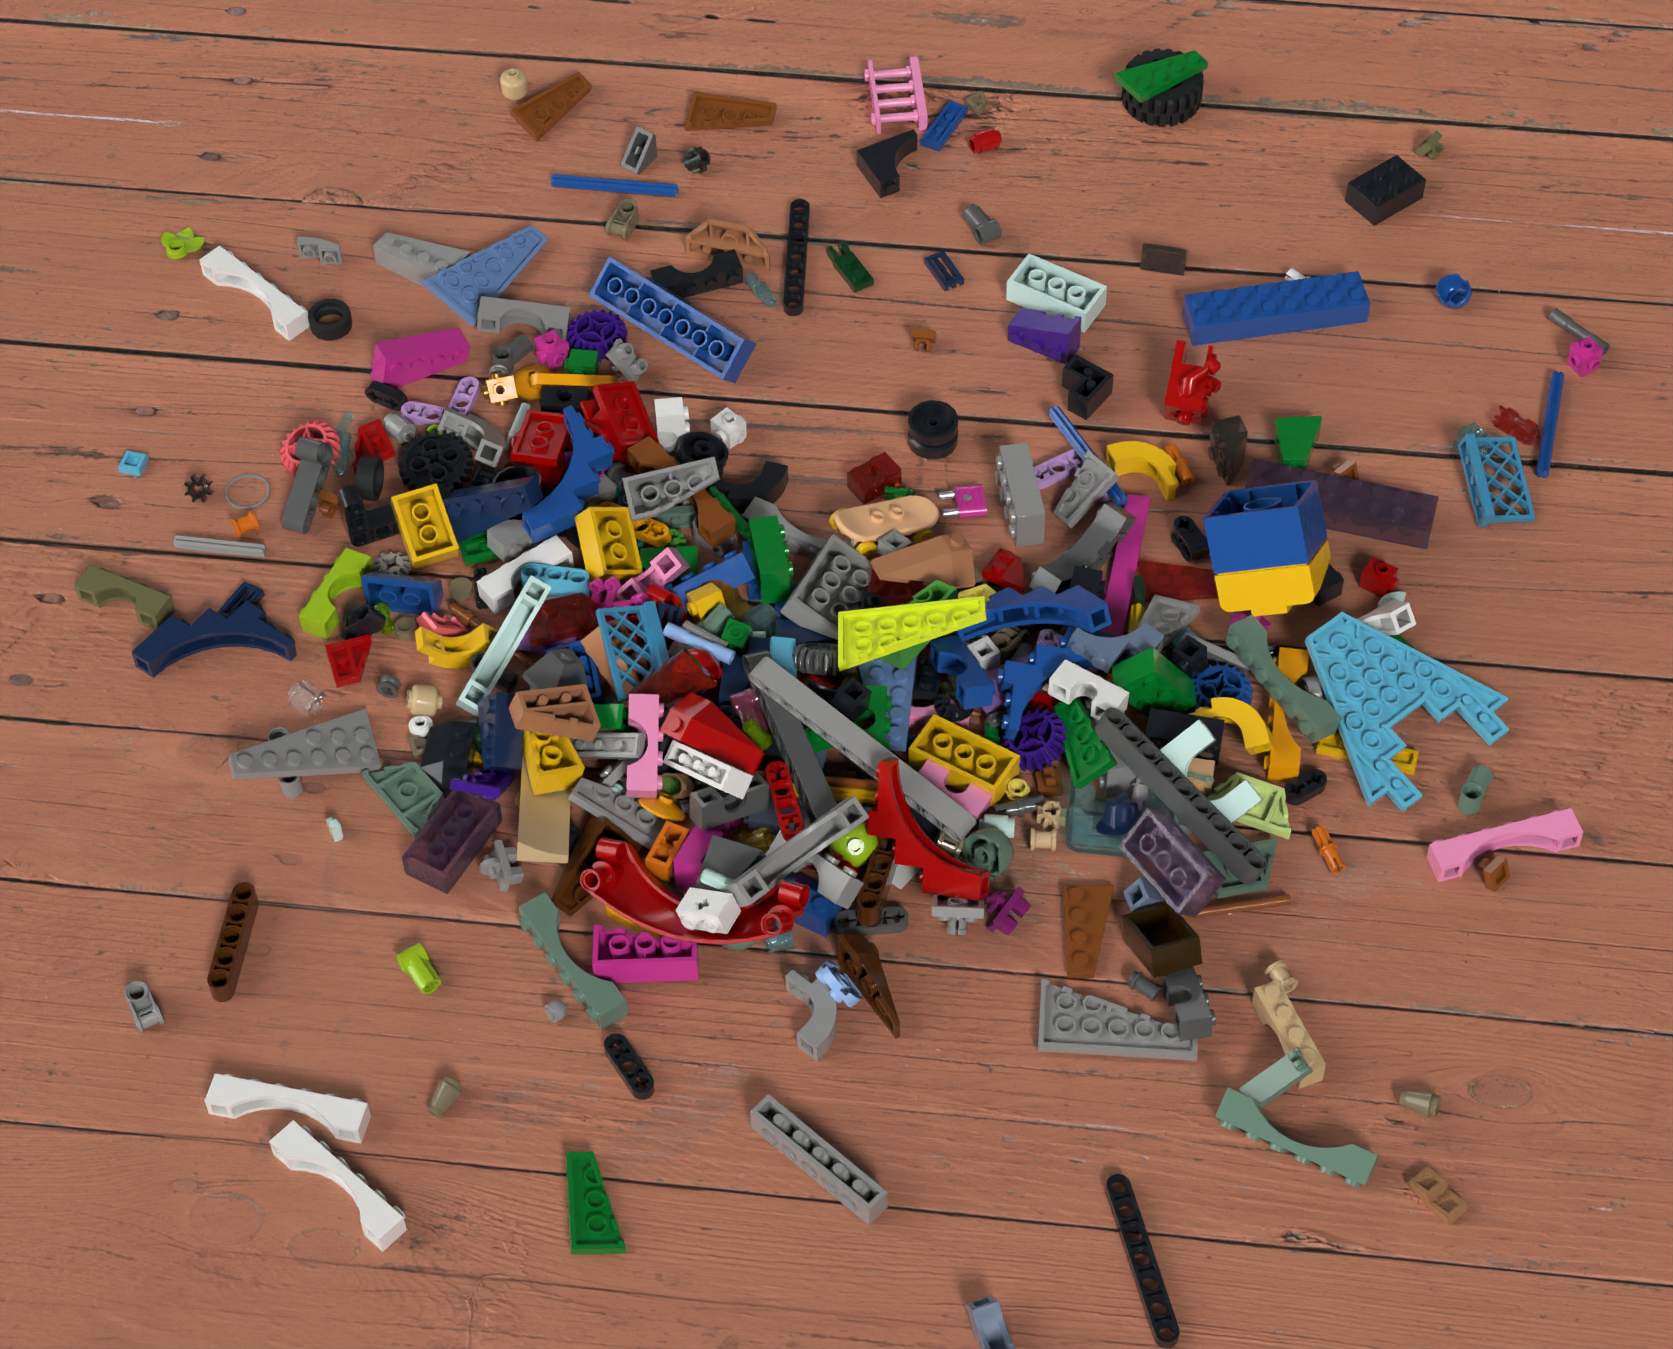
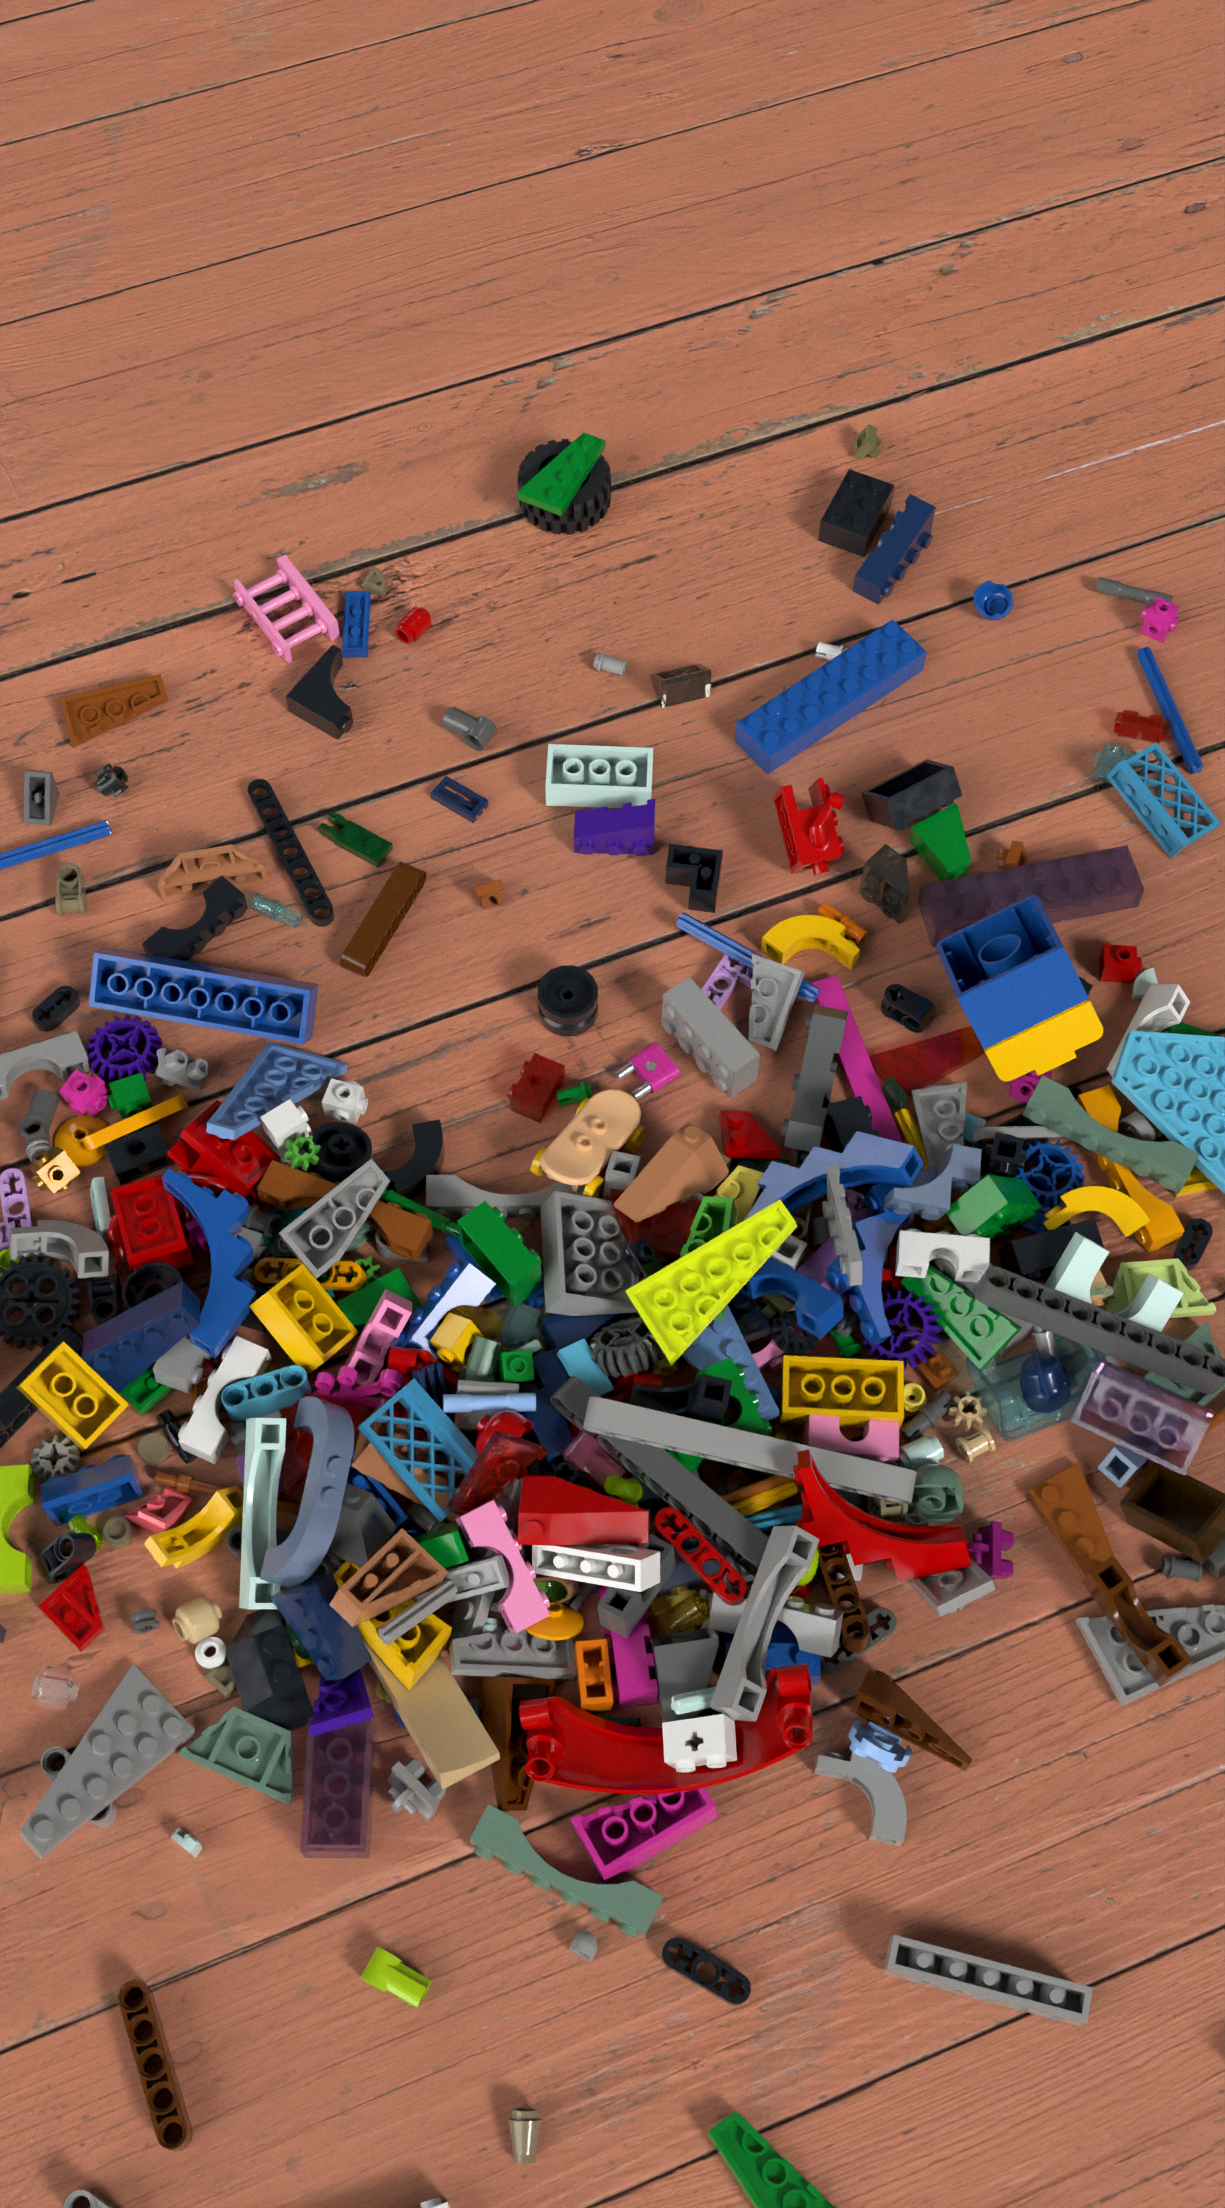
camera: 30 degrees left, 10 degrees up
none -> black beam [32,986,80,1032]
none -> medium blue wing [206,1042,348,1140]
none -> sand blue arch [260,1396,354,1587]
none -> bright green gear [283,1133,321,1171]
none -> reddish brown beam [340,862,427,977]
none -> light grey axle [377,1580,458,1644]
none -> light grey pin [593,652,627,677]
none -> light grey wing [822,1164,862,1286]
none -> dark blue wedge [853,494,936,604]
none -> black piece [861,759,962,830]
none -> reddish brown arch [1082,1555,1193,1687]

